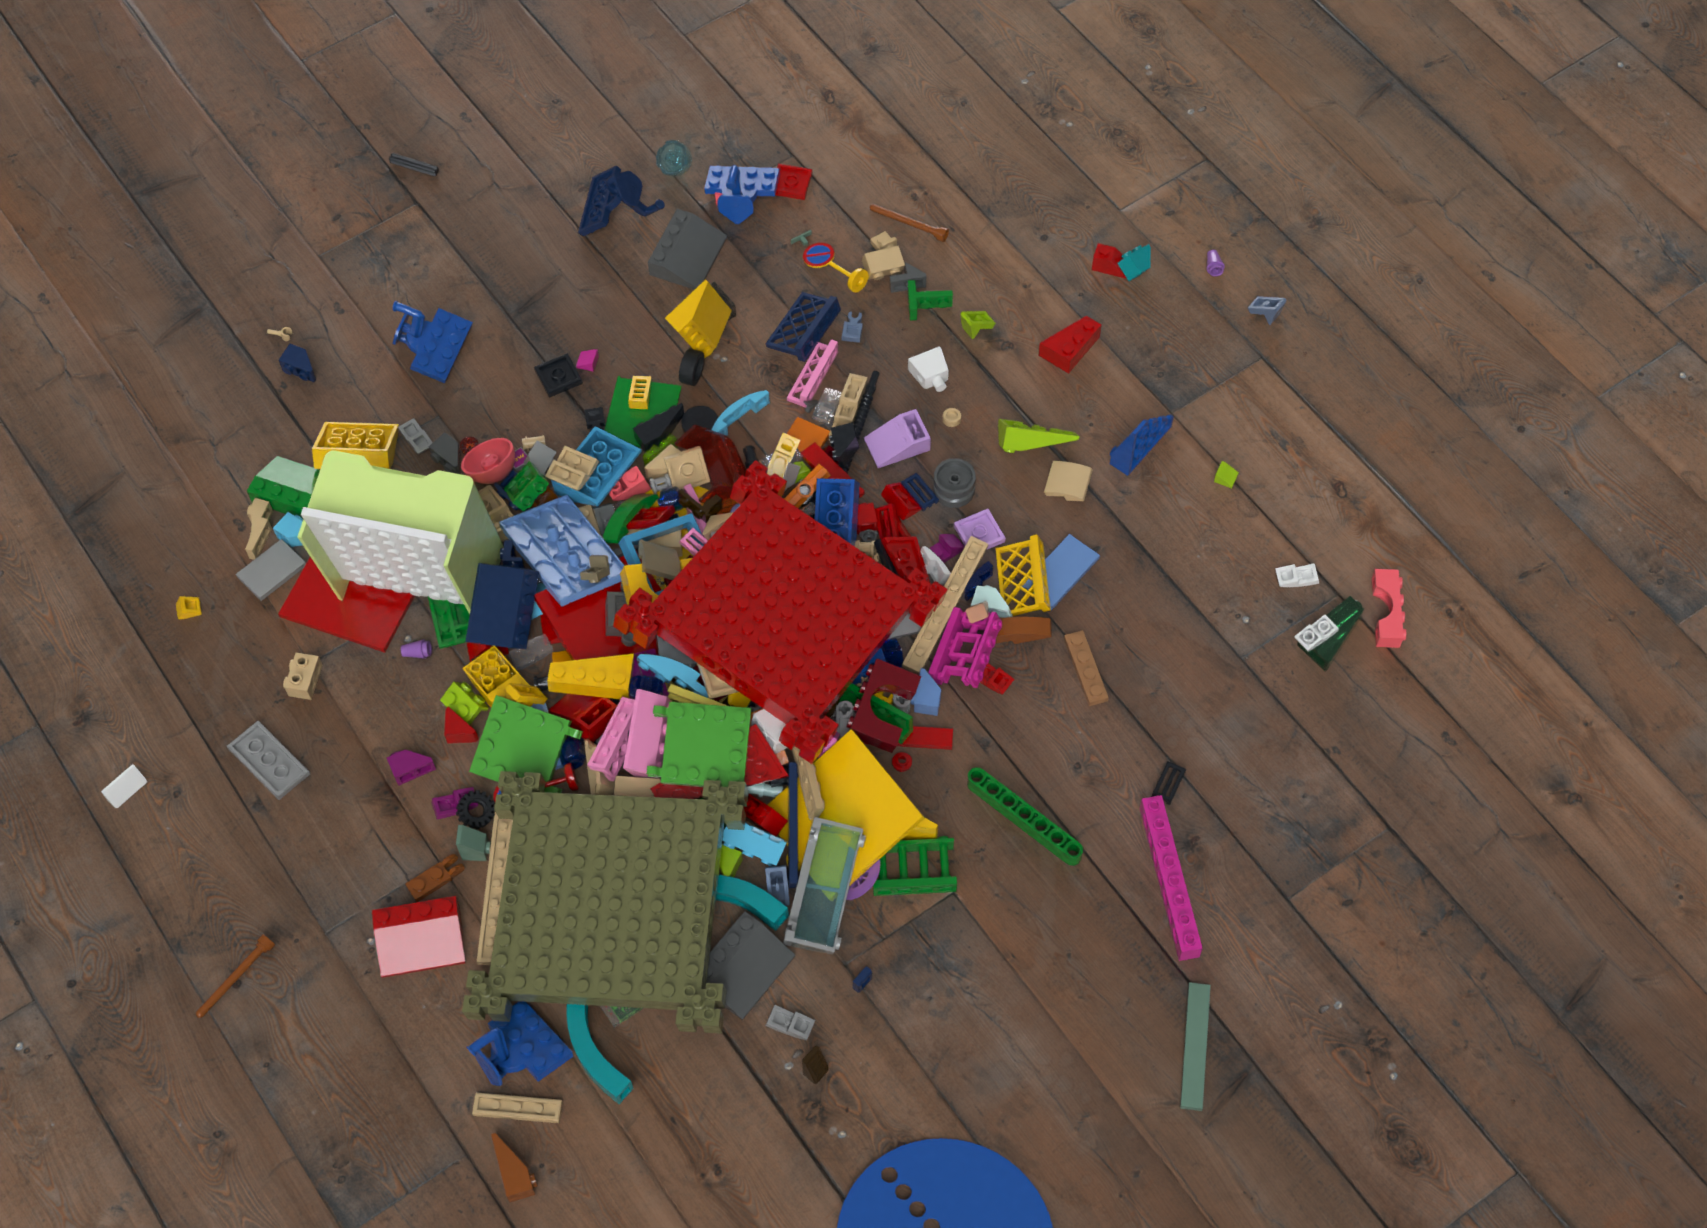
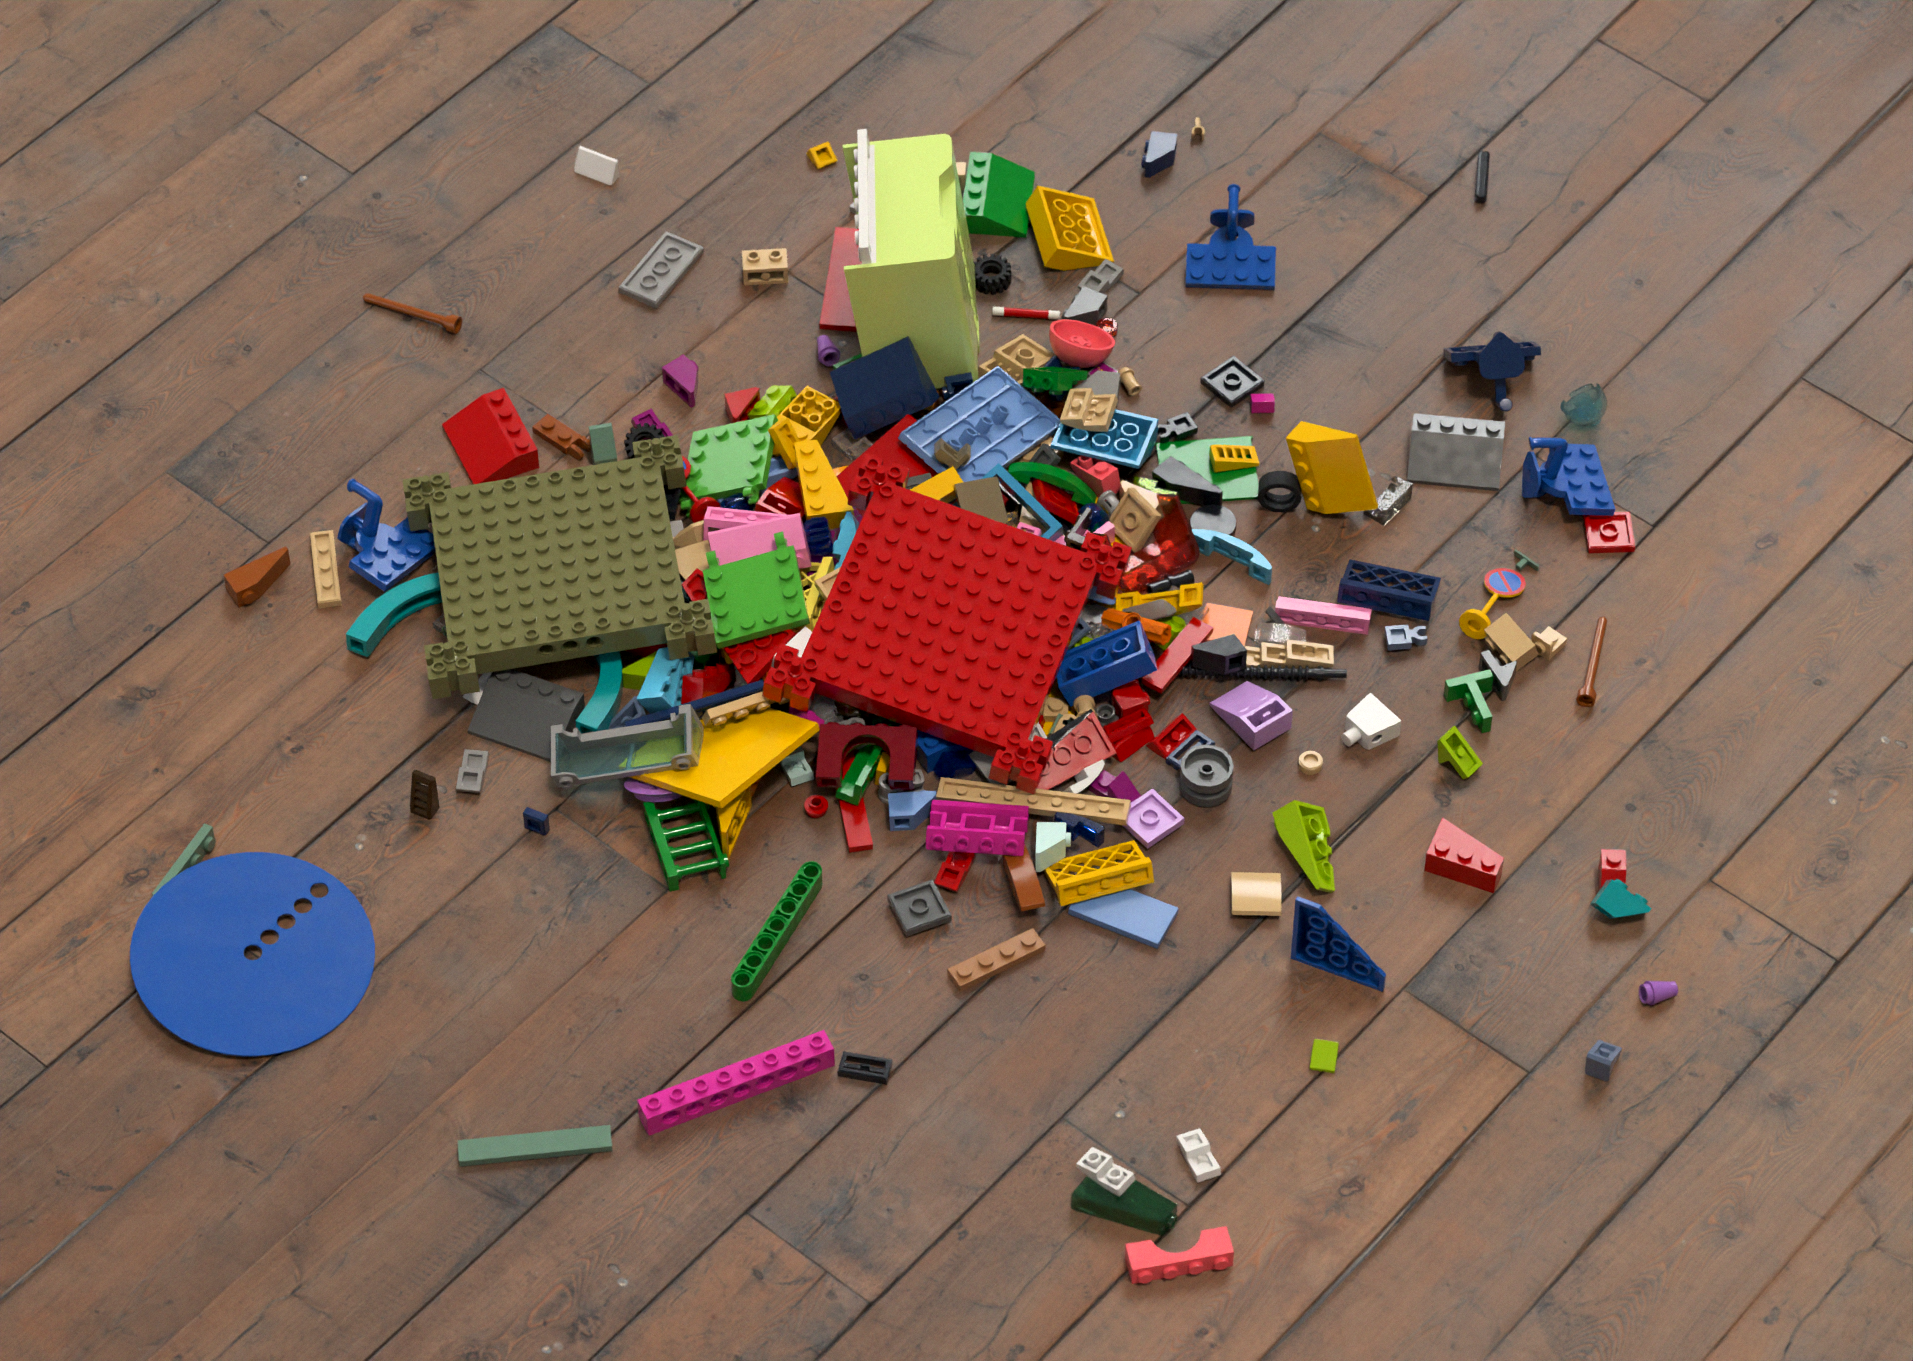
camera: 75 degrees right, 10 degrees down
nougat slope [965,601,989,623] -> none
none -> dark grey plate [887,879,952,937]

